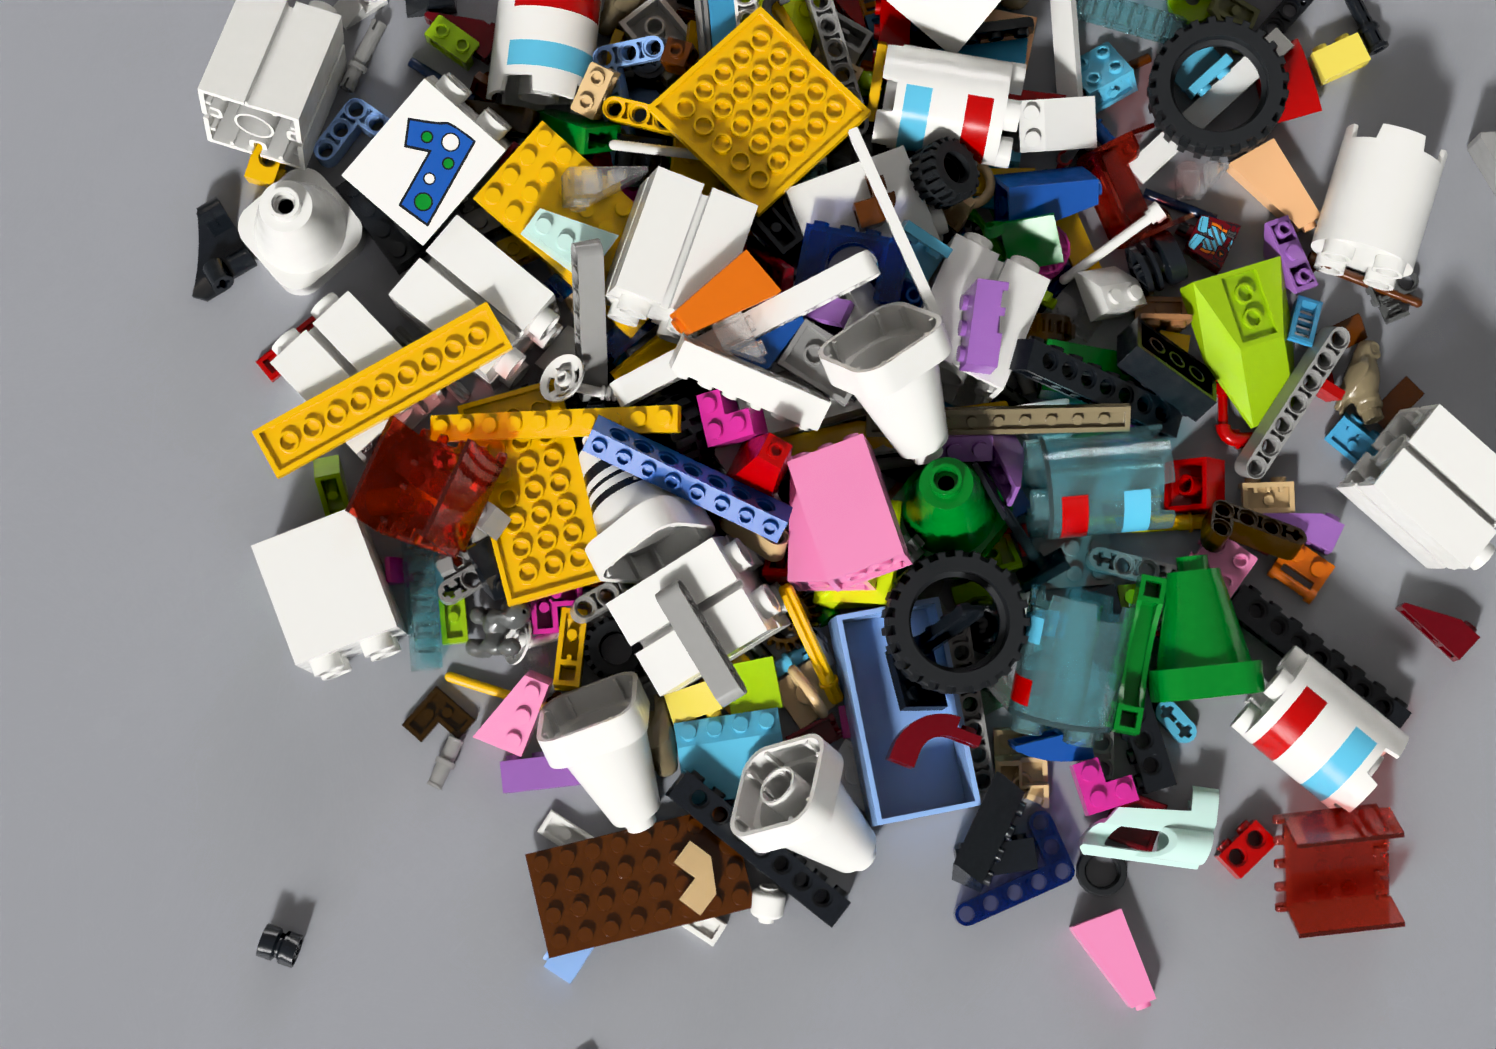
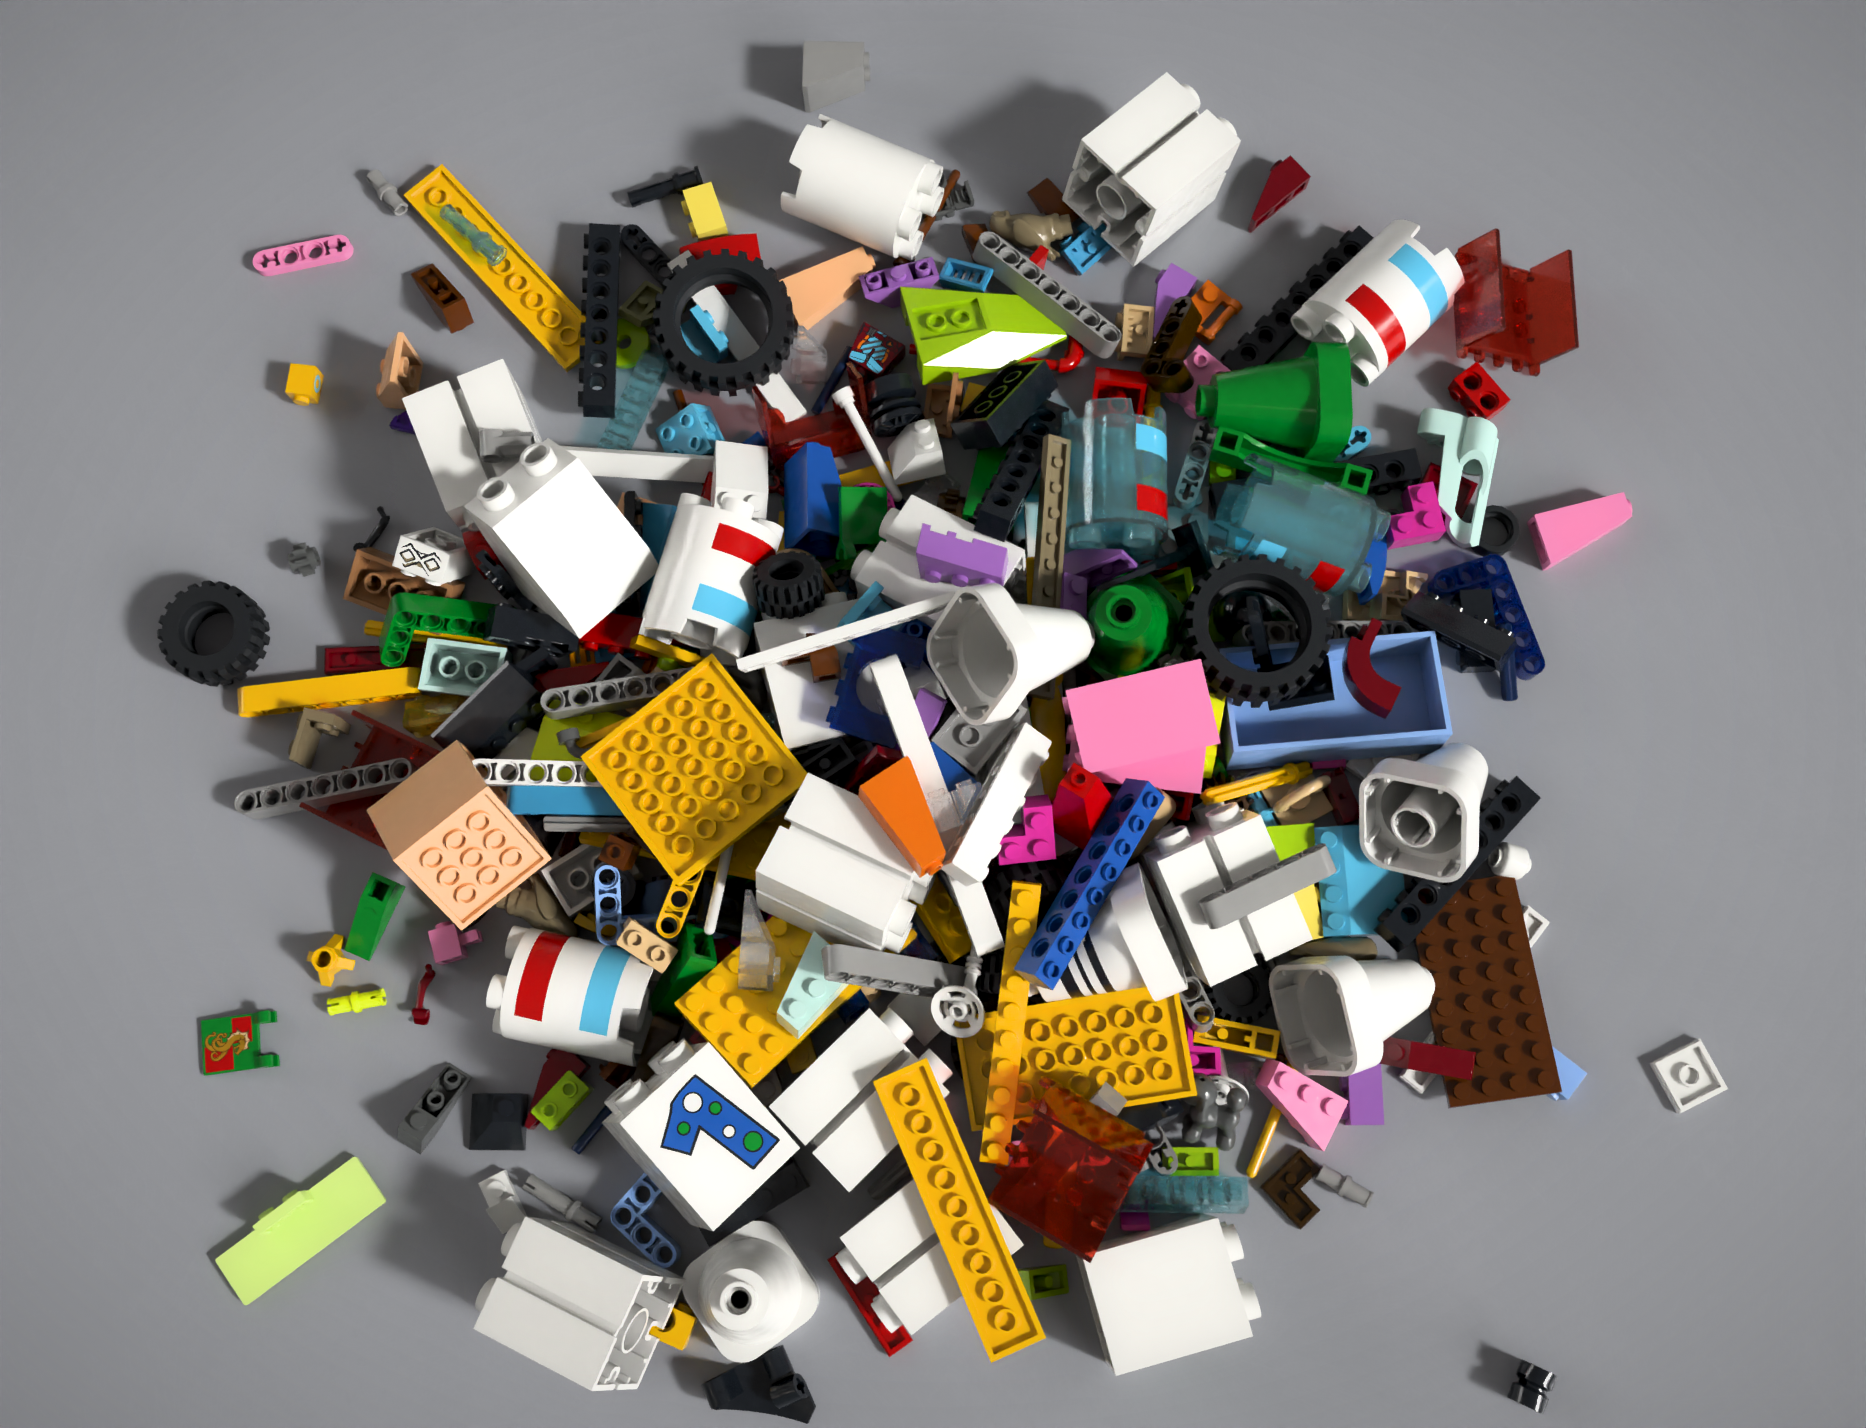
camera: 80 degrees left, 5 degrees down
tan tile [674,841,717,915] -> none
none -> dark red slope [1380,1037,1476,1080]
none -> dark blue axle [1496,623,1518,701]

